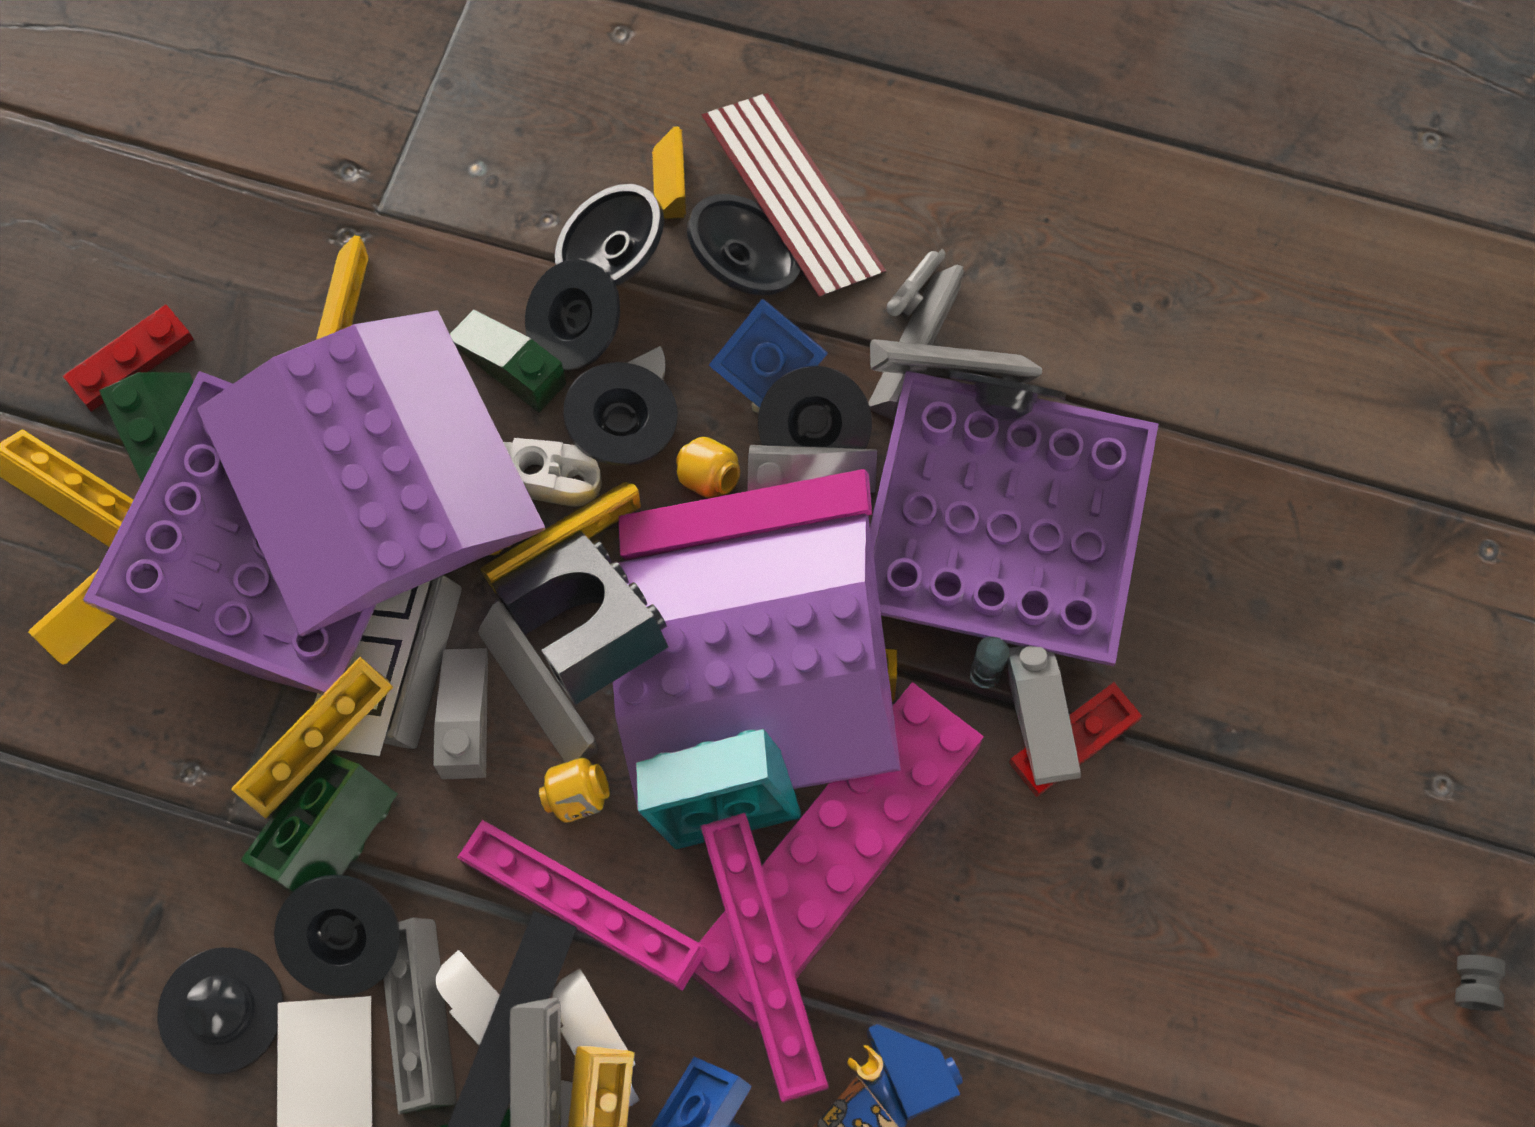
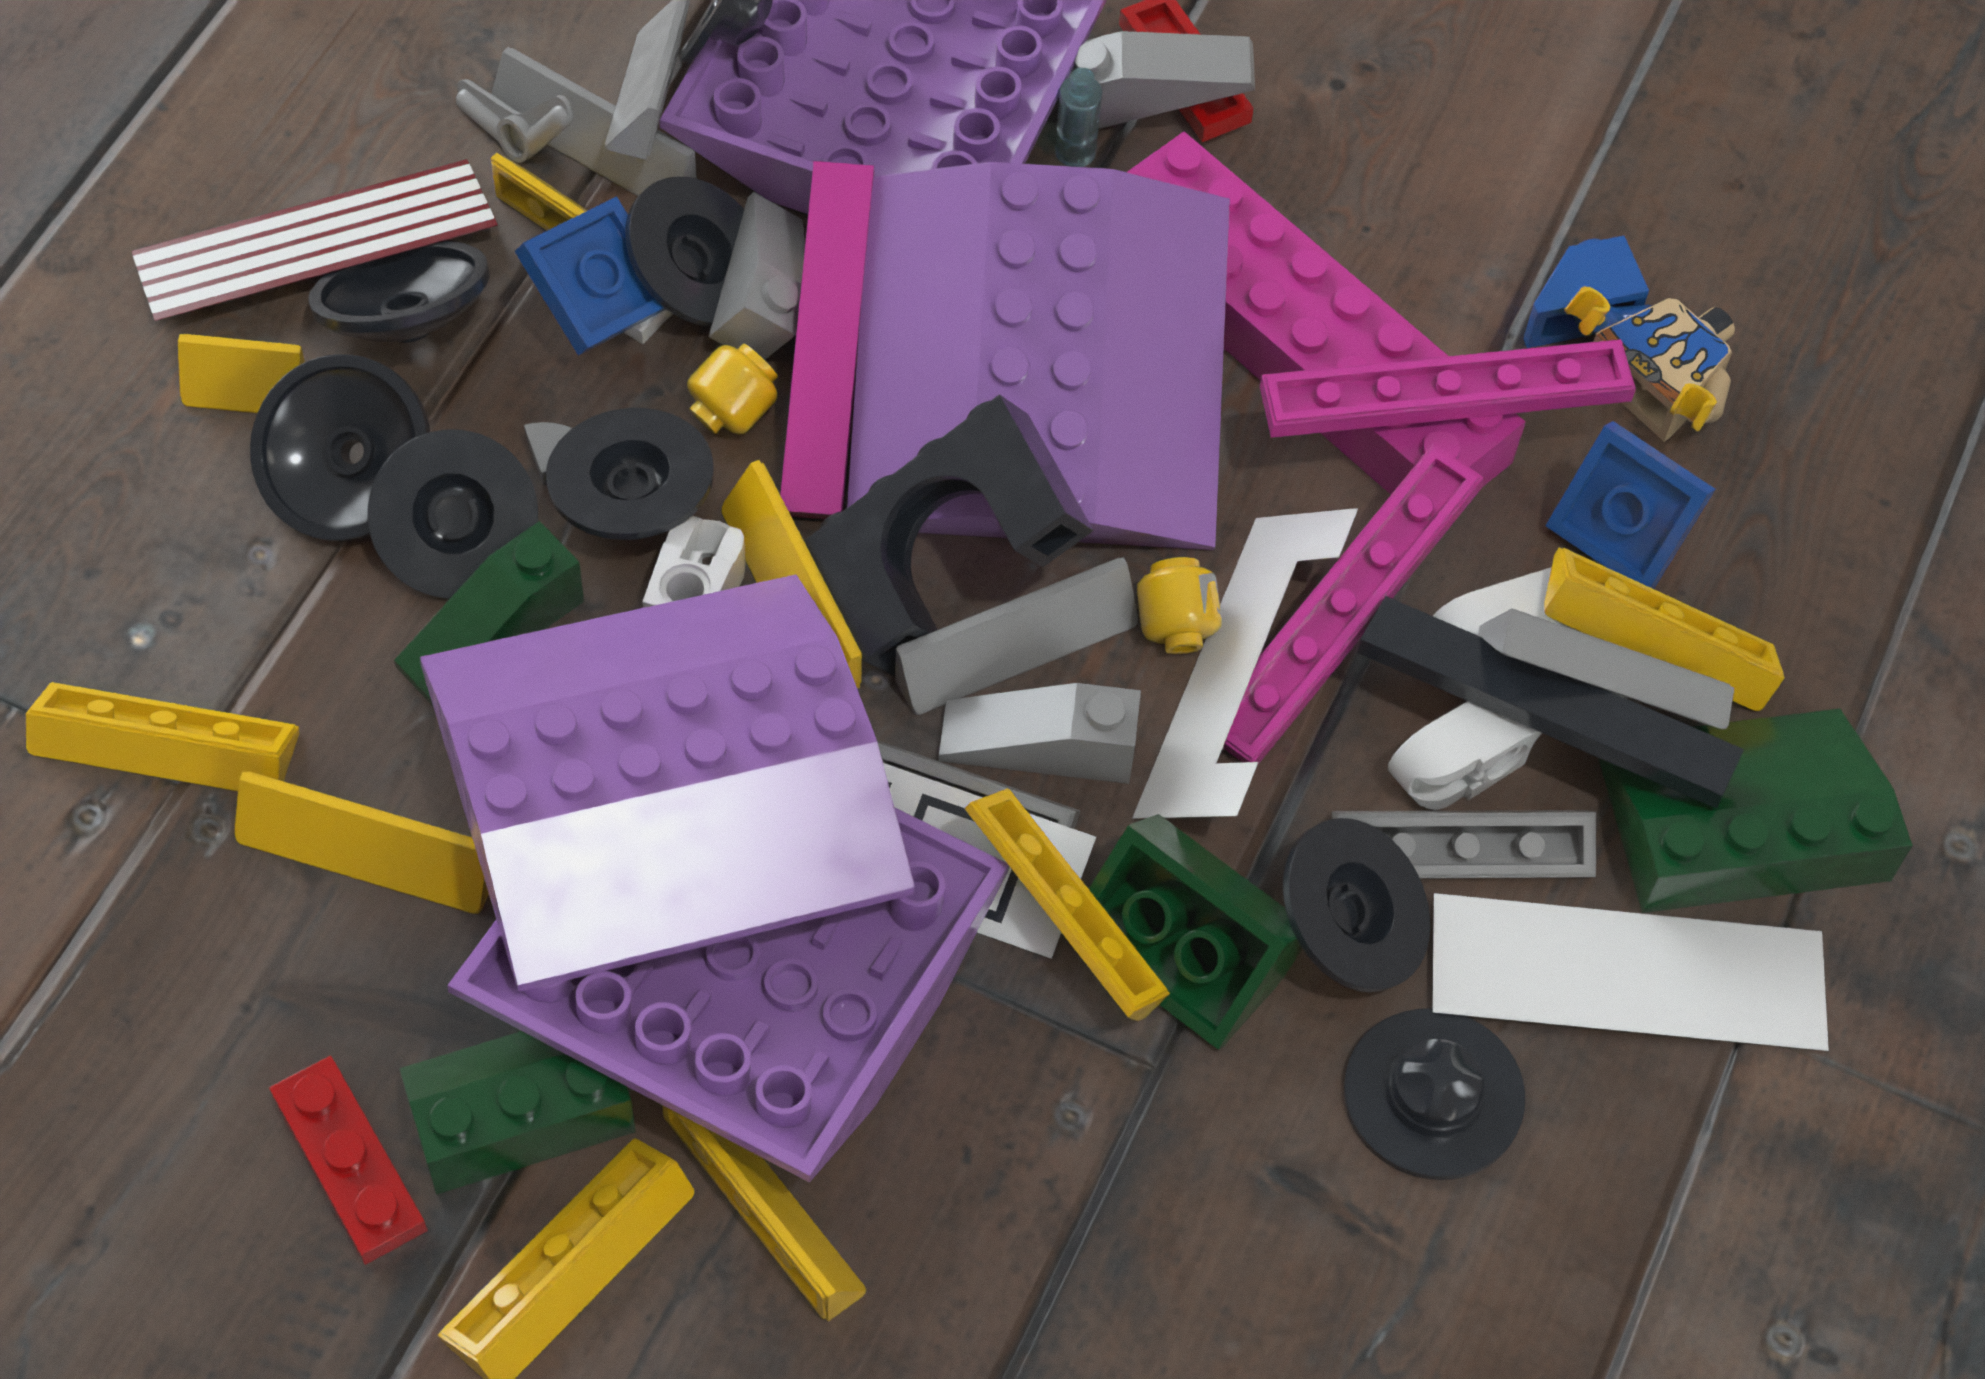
camera: 85 degrees left, 10 degrees down
teal slope [636,729,801,850] -> none
none -> yellow slope [26,682,299,791]
none -> yellow slope [491,153,588,231]
none -> white sticker [1132,508,1358,819]

